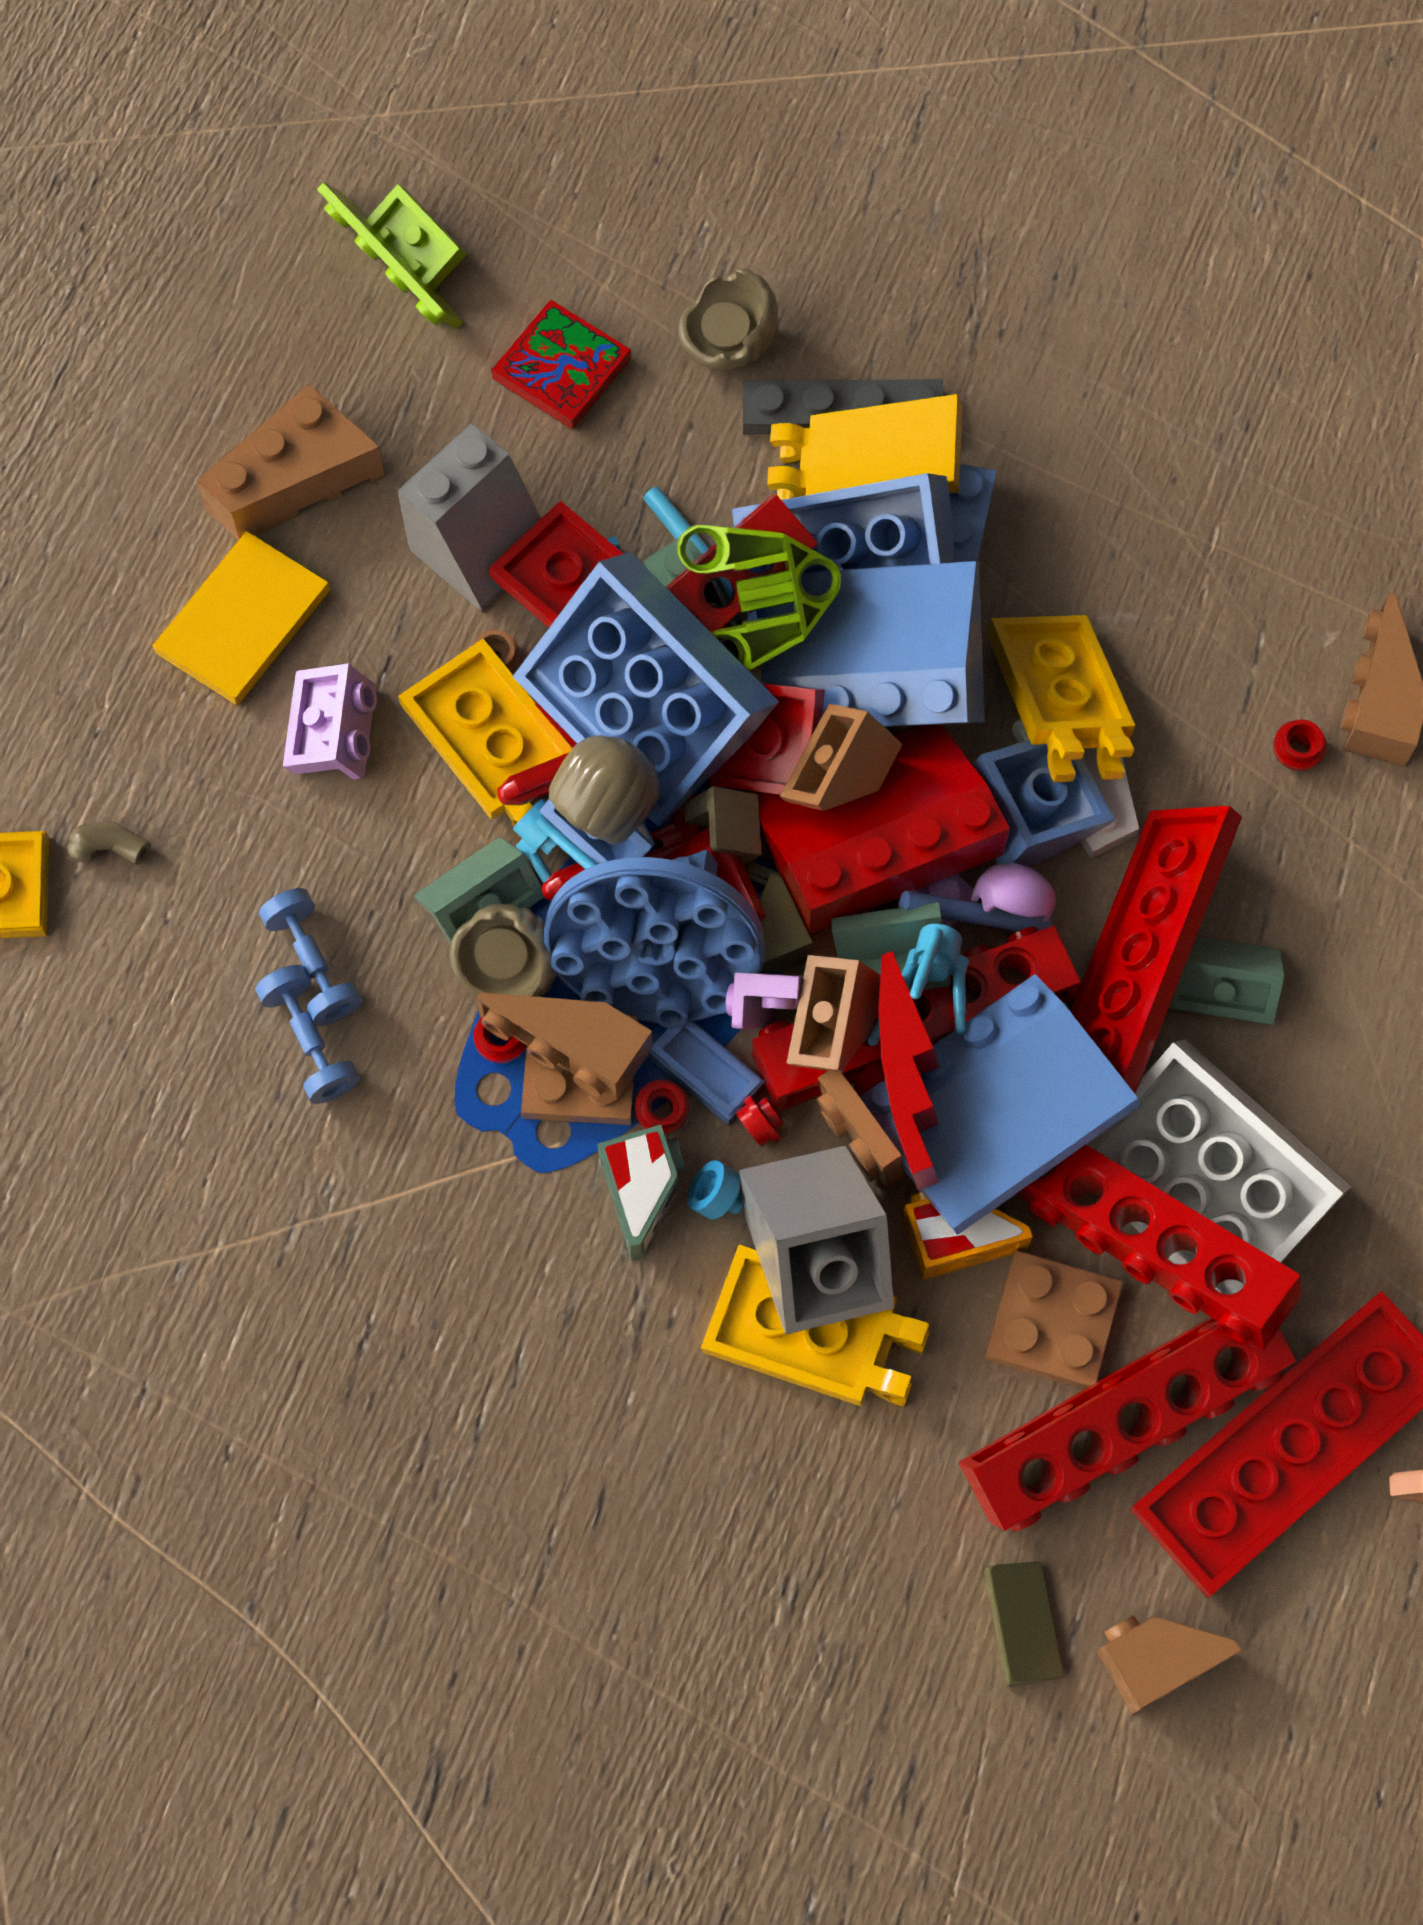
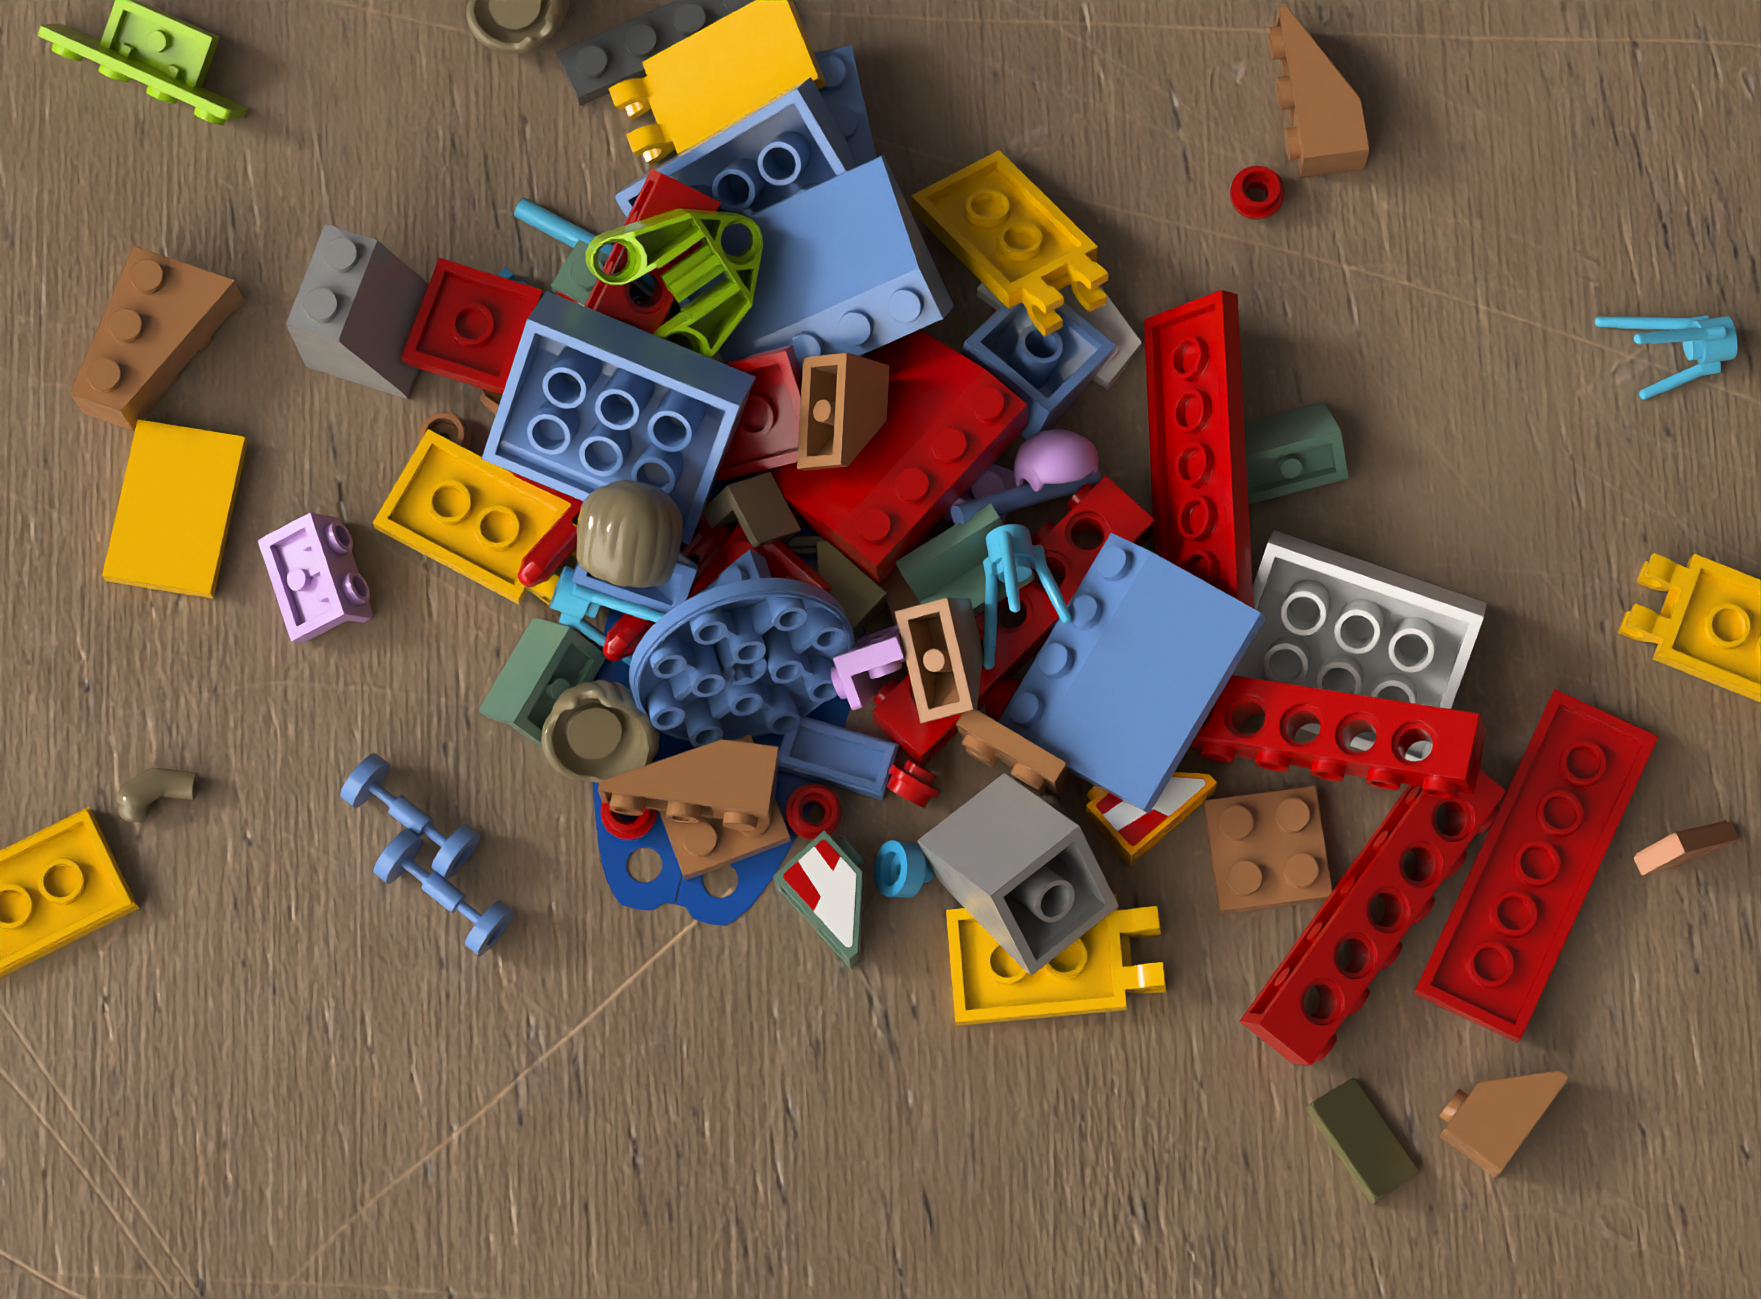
camera: 20 degrees left, 5 degrees up
tile [491,299,631,430] -> none
red slope [878,951,939,1191] -> none

